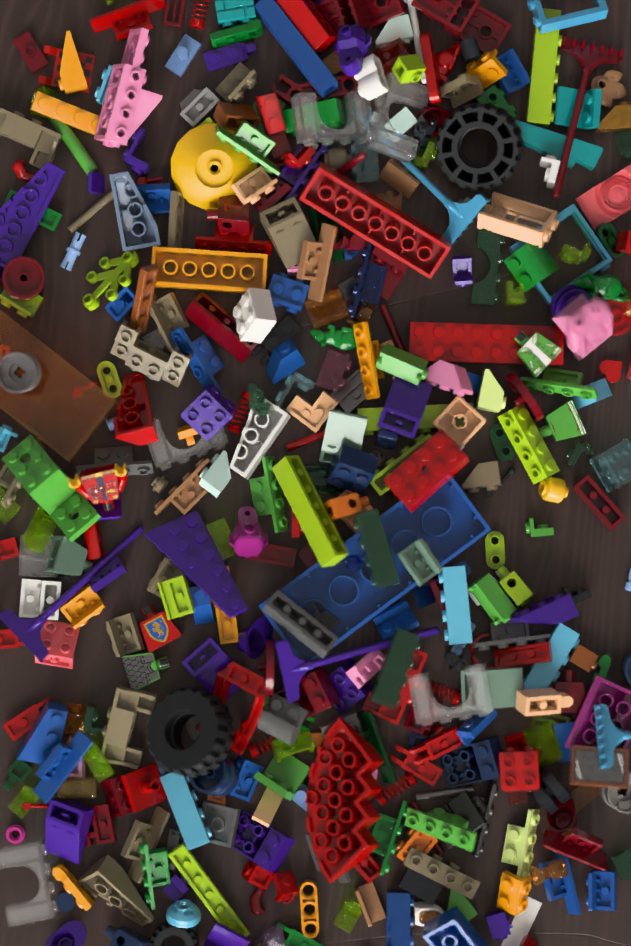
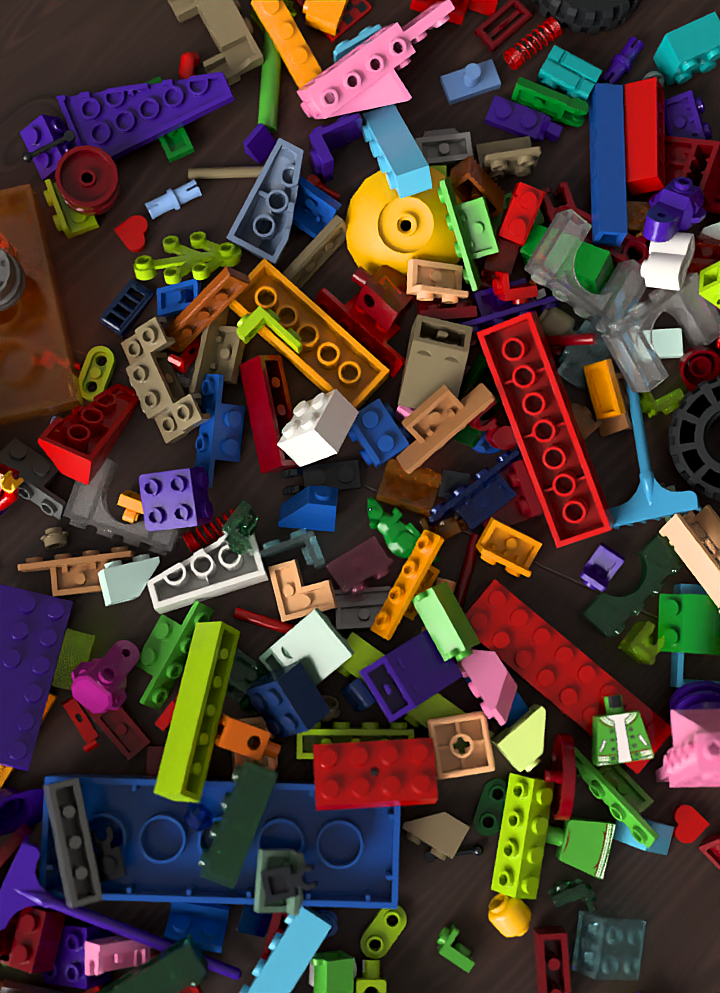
camera: 30 degrees right, 5 degrees down
black hinge [409,114,437,156] -> none
none -> red piece [62,696,99,753]
none -> dark blue slope [98,278,155,339]
none -> red tile [114,215,149,253]
none -> red piece [167,335,201,374]
none -> lime bracket [236,306,303,354]
none -> black plate [261,864,318,903]
none -> medium azure brick [362,104,433,199]
none -> light orange bracket [475,517,542,578]
none -> light orange tile [582,358,626,420]

